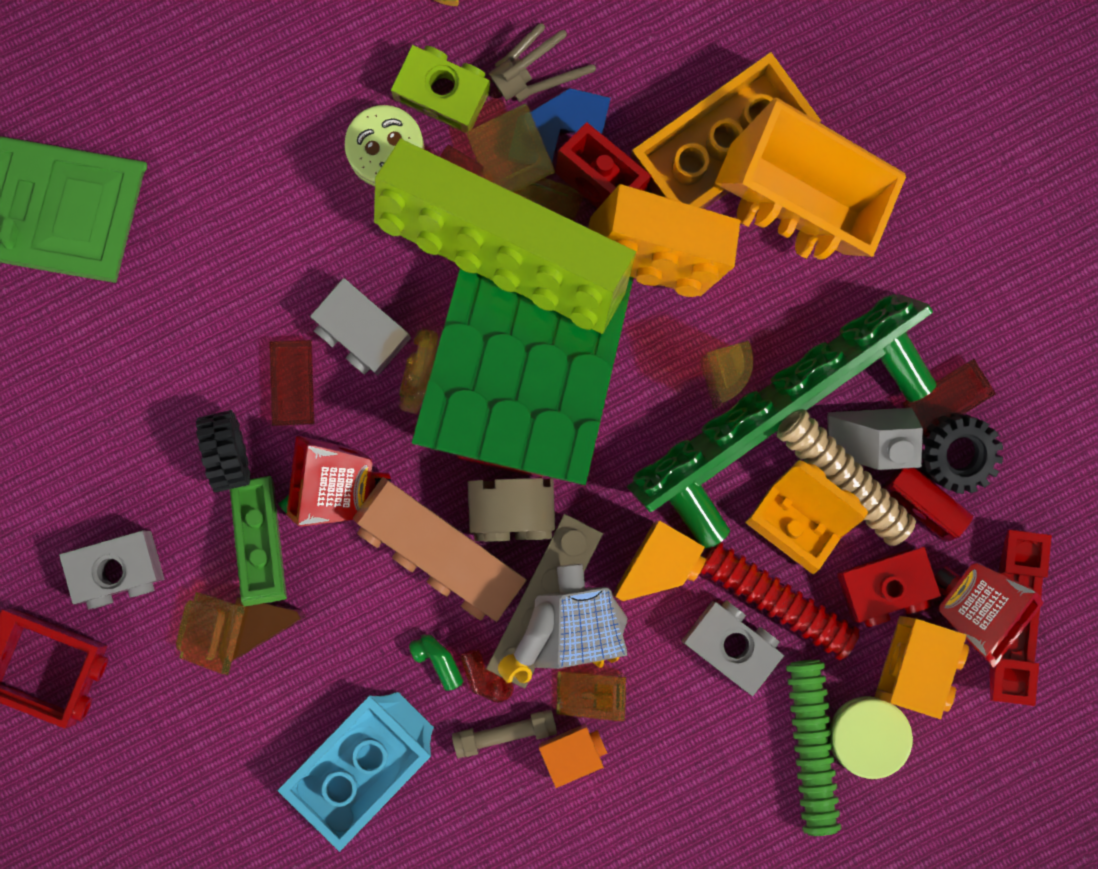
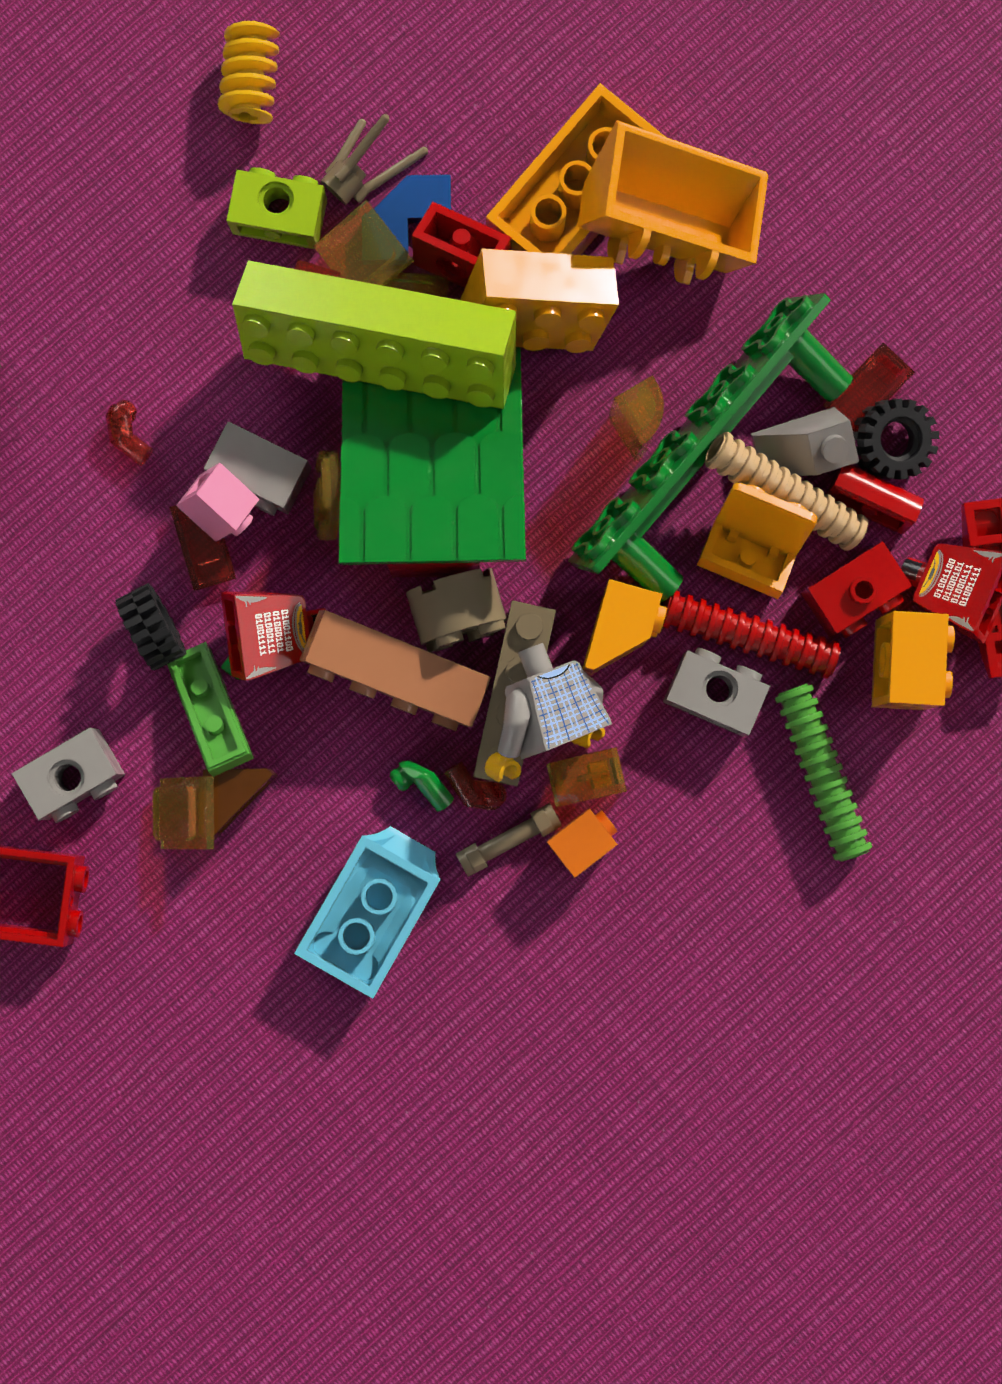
camera: 10 degrees left, 0 degrees up
yellowish green head [345,105,425,186] -> none
yellowish green head [829,696,913,779] -> none
none -> clear red arm [105,400,153,466]
none -> bright pink brick [176,463,259,541]

